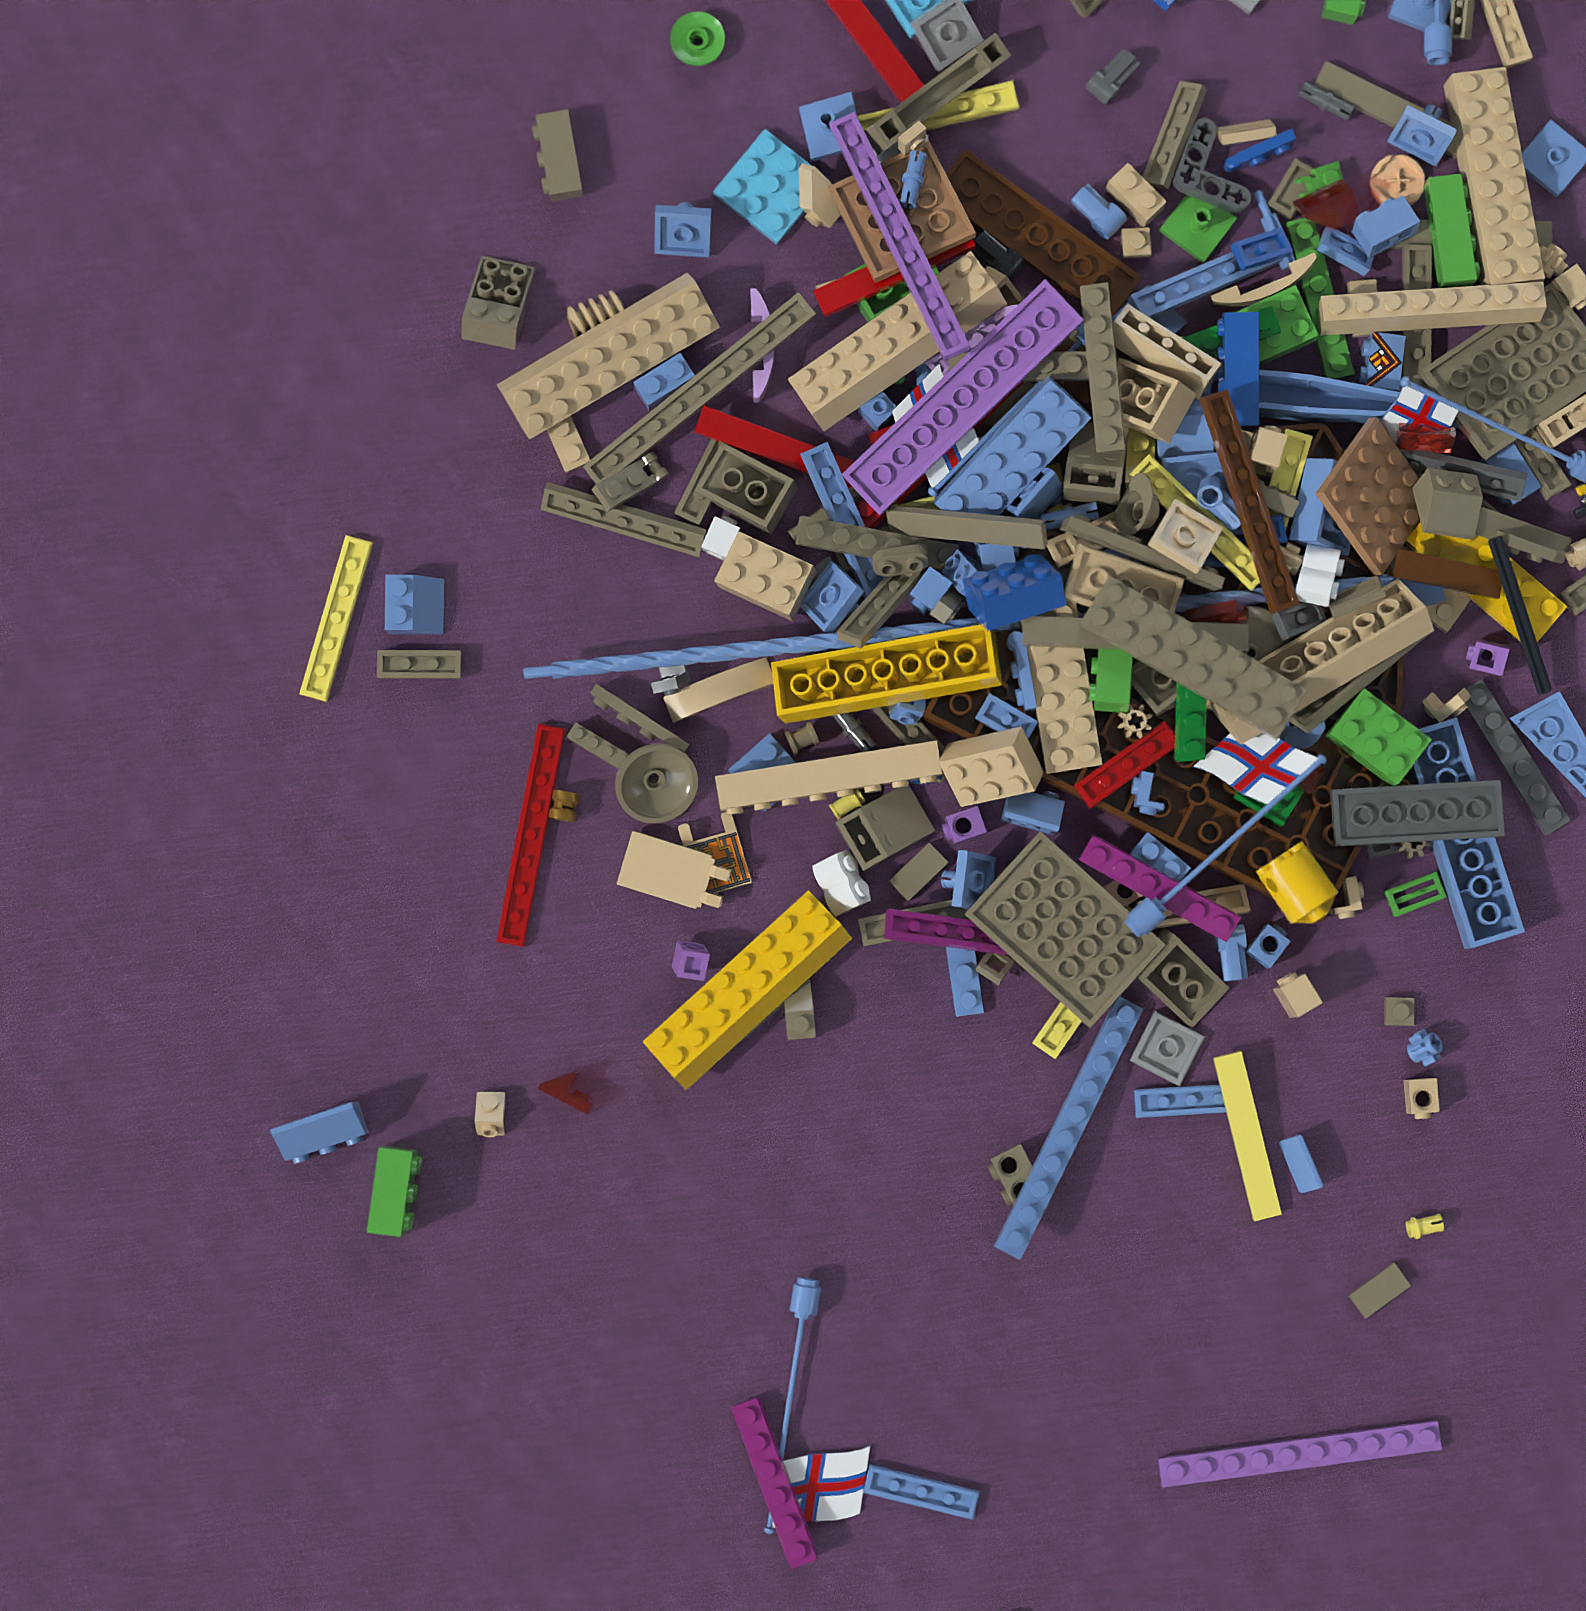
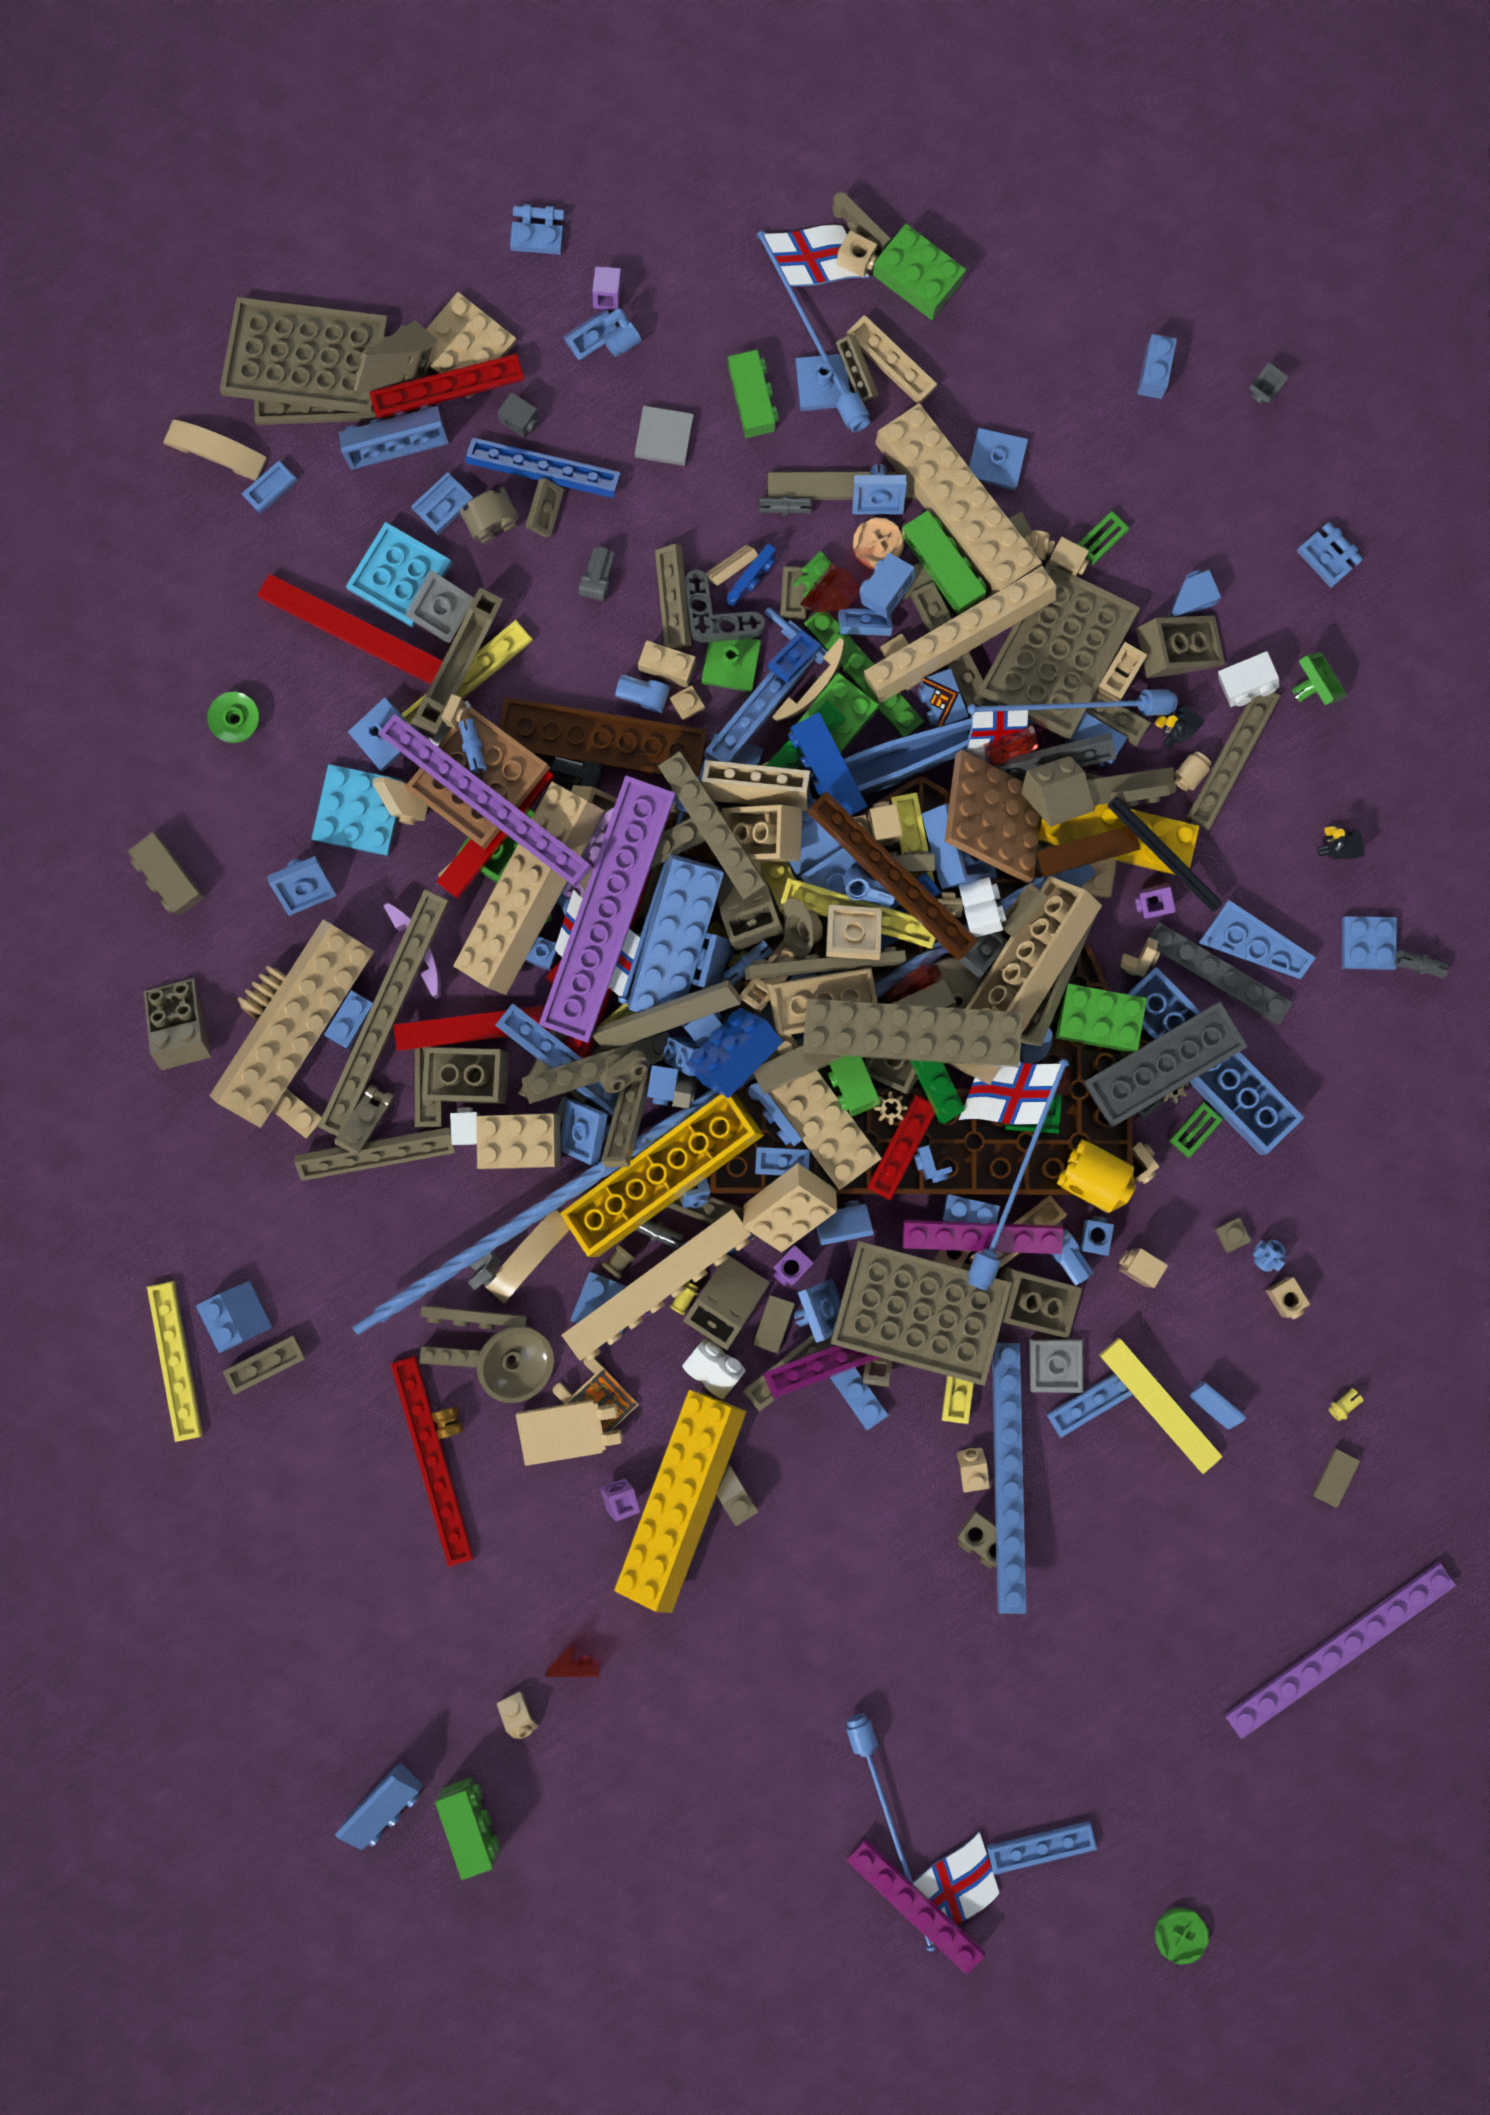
camera: 25 degrees left, 0 degrees up
none -> tan bracket [957,1448,990,1493]

